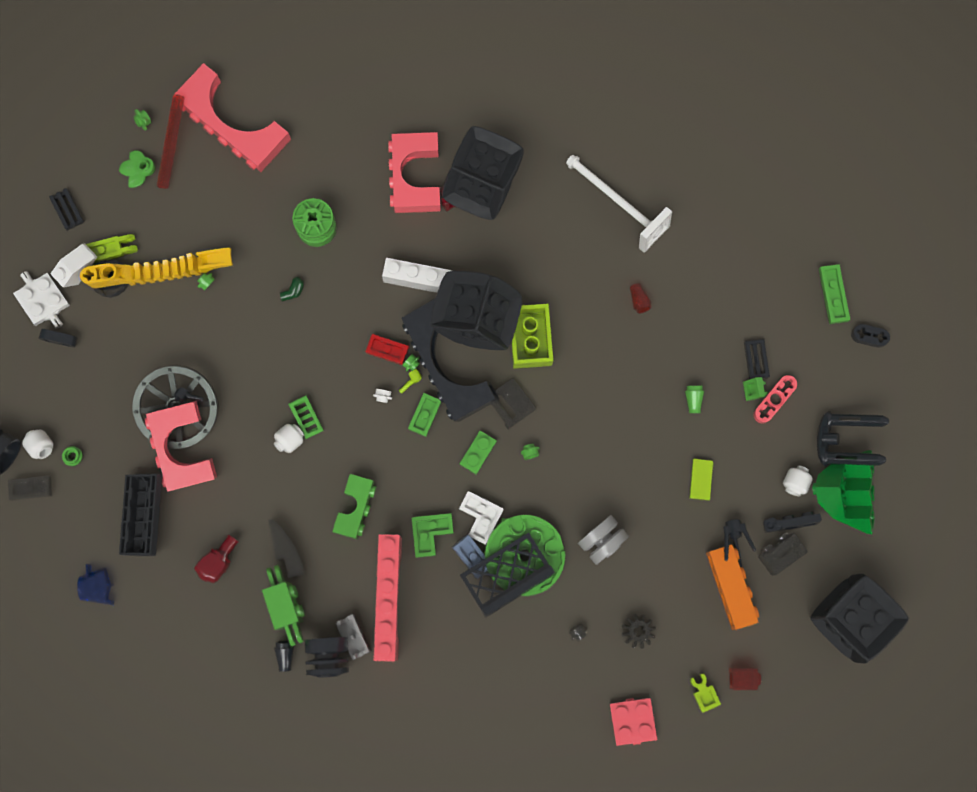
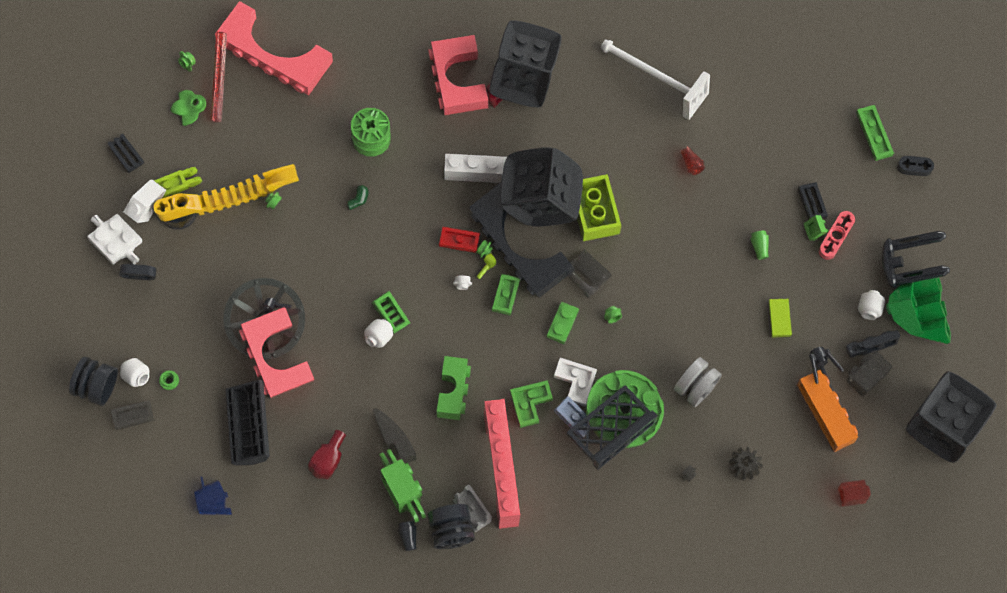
camera: 10 degrees left, 10 degrees down
coral plate [610,698,657,746] -> none
lime plate [690,673,721,713] -> none

